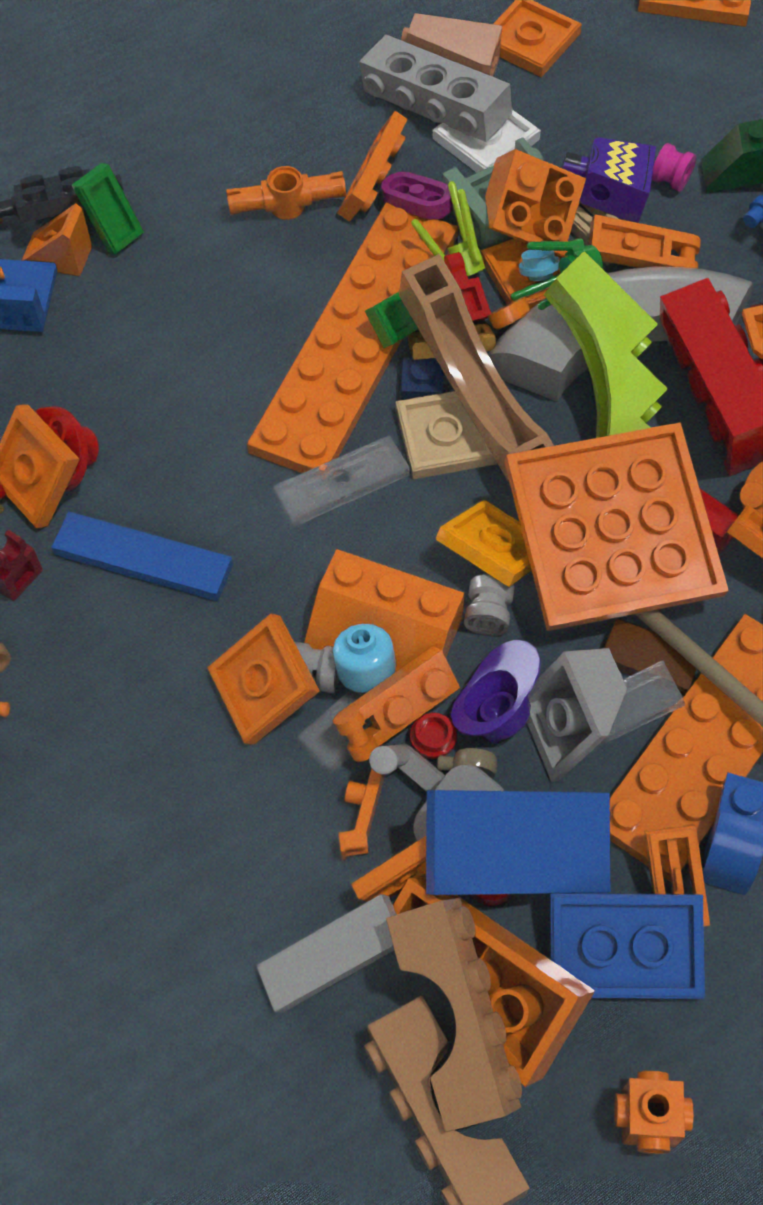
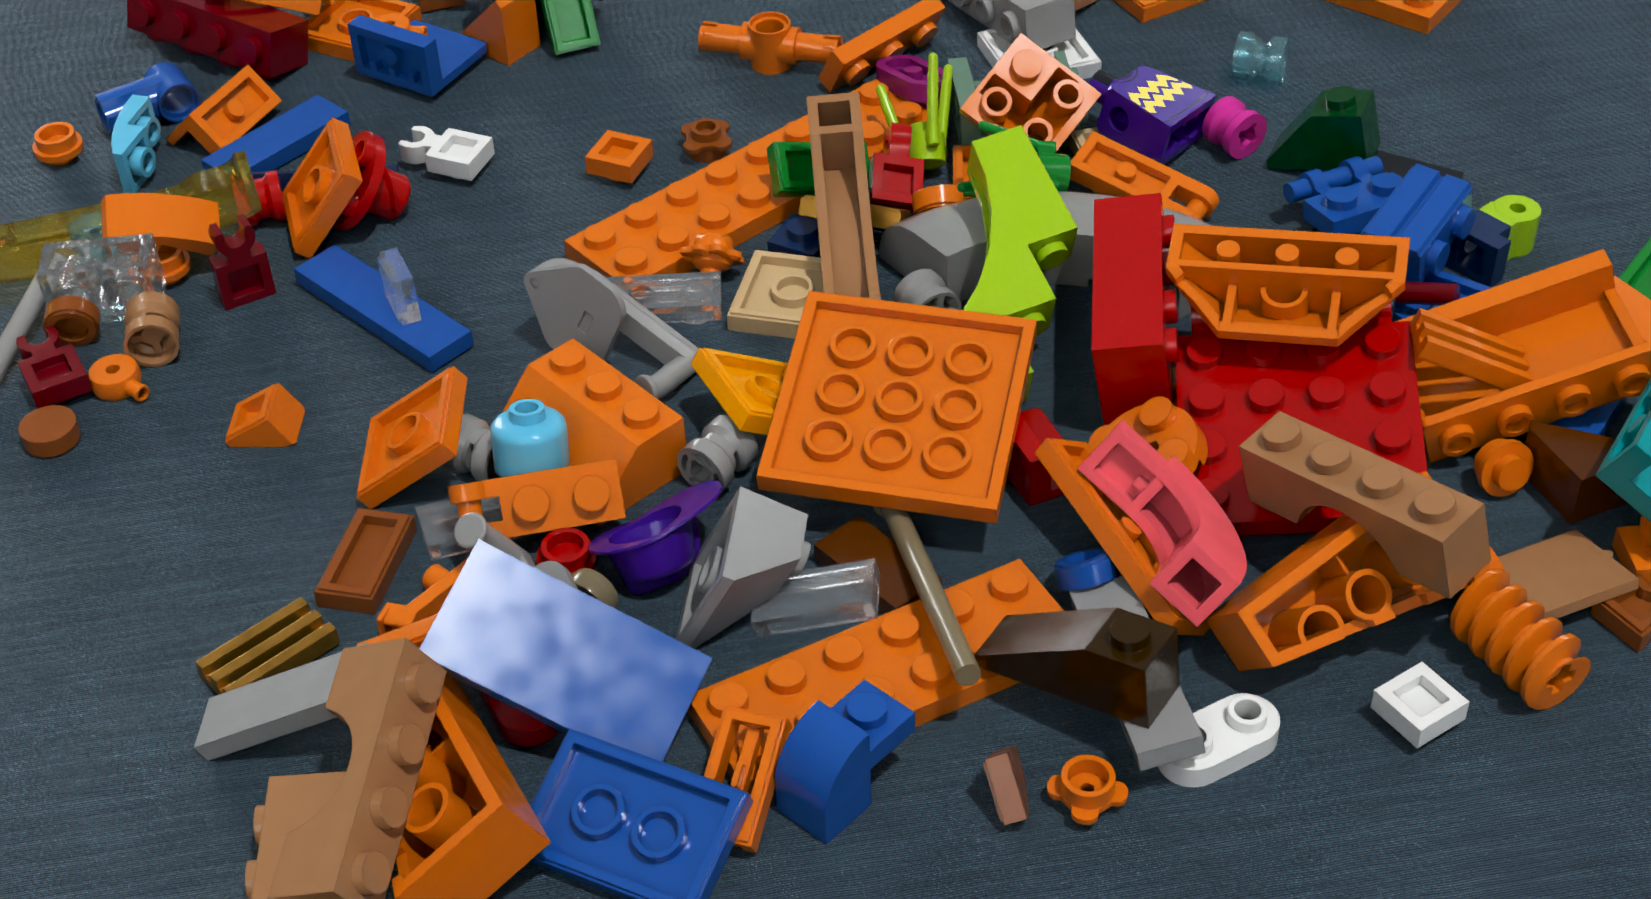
camera: 25 degrees right, 20 degrees down
none -> pearl gold tile [195,597,340,695]
none -> orange slope [225,383,305,447]
none -> dark orange tile [314,508,417,615]
none -> clear tile [377,247,421,326]
none -> white plate [398,126,495,181]
none -> light grey piece [524,258,698,400]
none -> orange plate [585,130,654,184]
none -> orange plant [680,232,745,289]
none -> dark orange plate [681,118,732,163]
none -> light grey wheel [893,269,961,310]
none -> clear light blue wheel [1232,30,1290,86]

